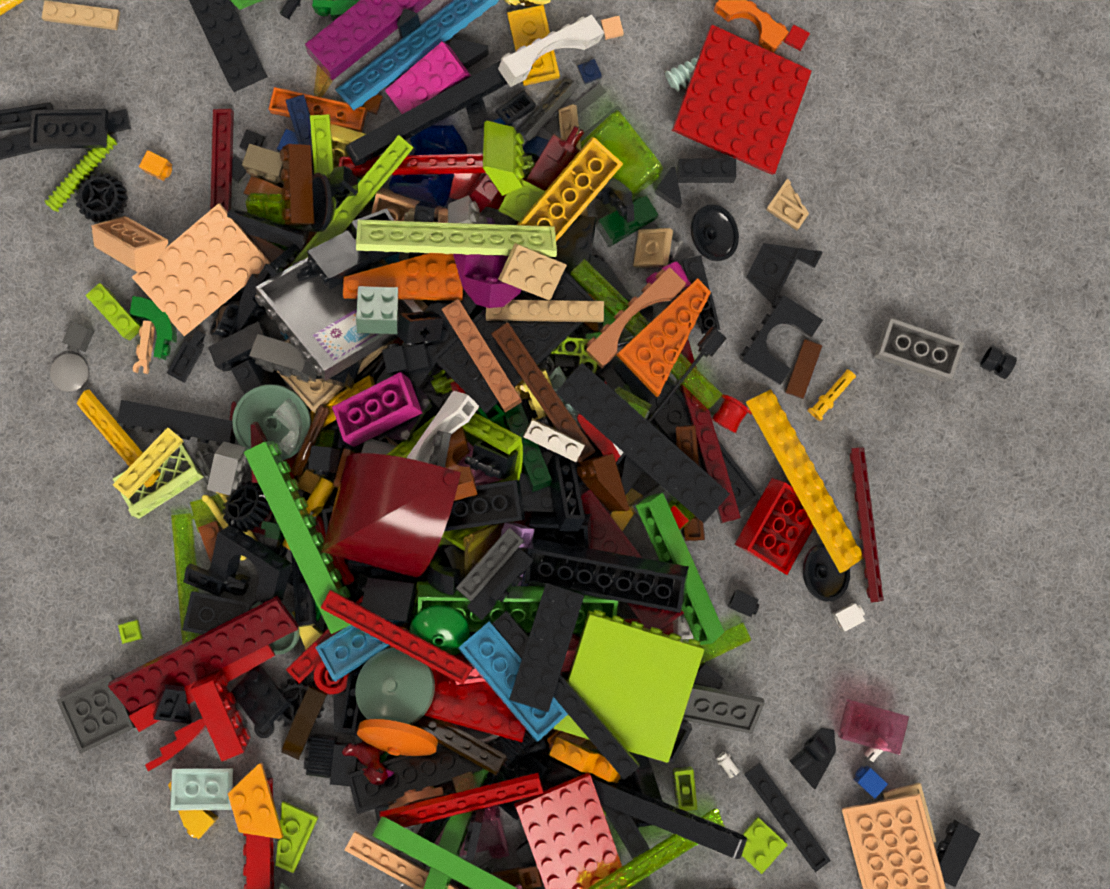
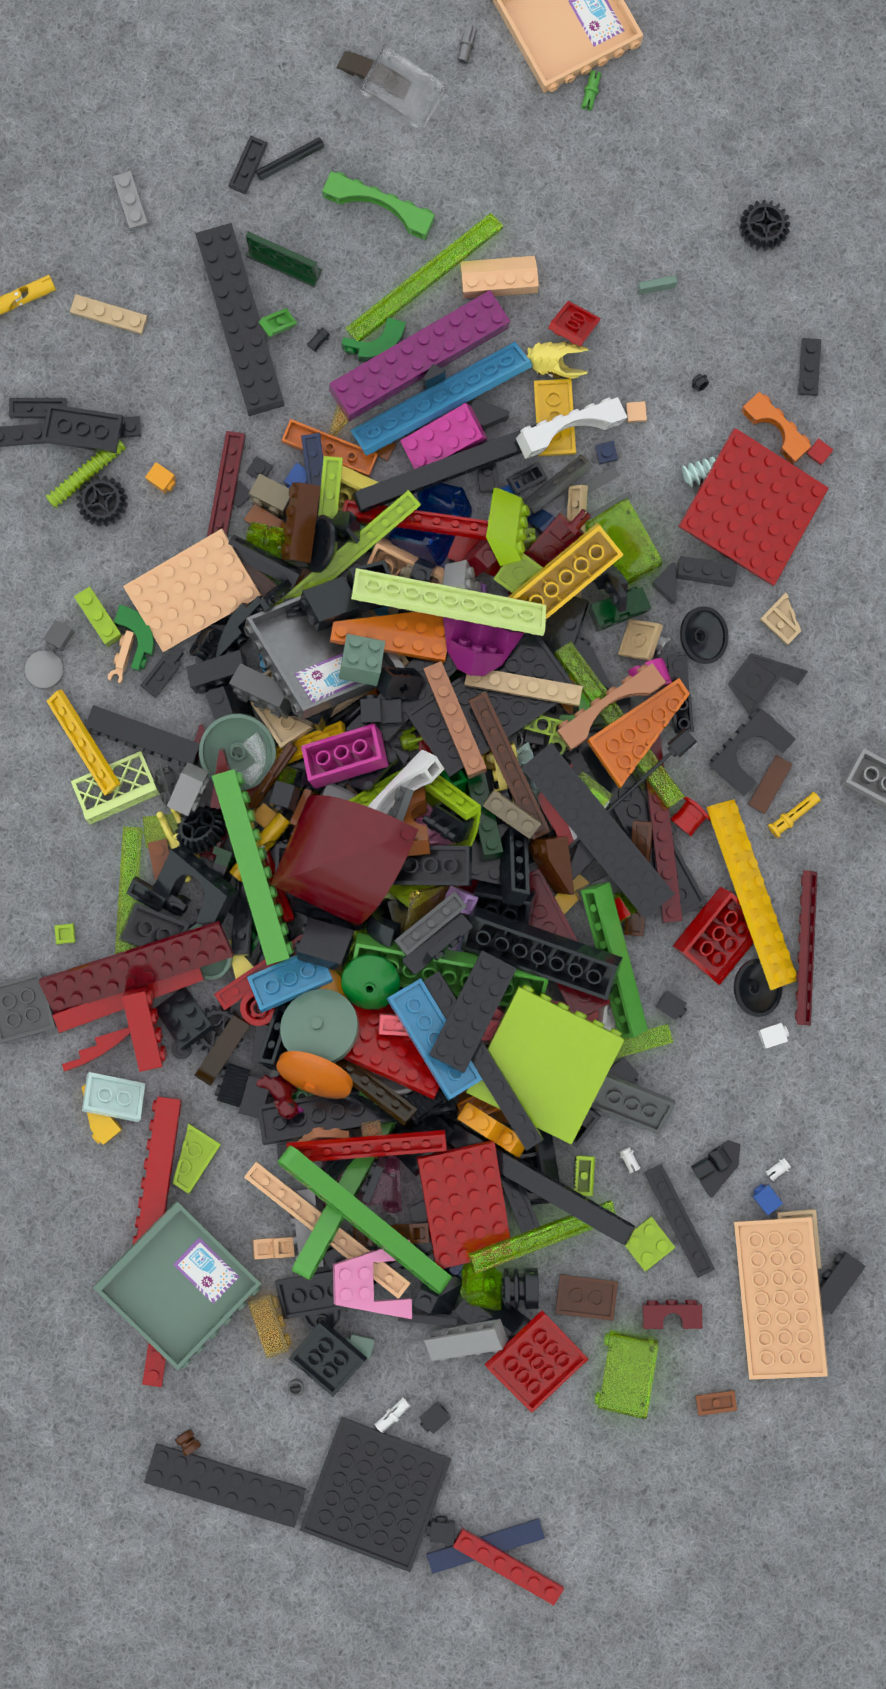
camera: 10 degrees right, 0 degrees up
light nougat slope [91,216,168,272] -> none
light yellow plate [113,428,184,499] -> none
black wing [153,684,192,724] -> none
light orange wing [228,763,284,839] -> none
red tile [320,590,473,685] -> none
tan plate [498,243,567,300] -> none
clear pink slope [838,699,909,755] -> none

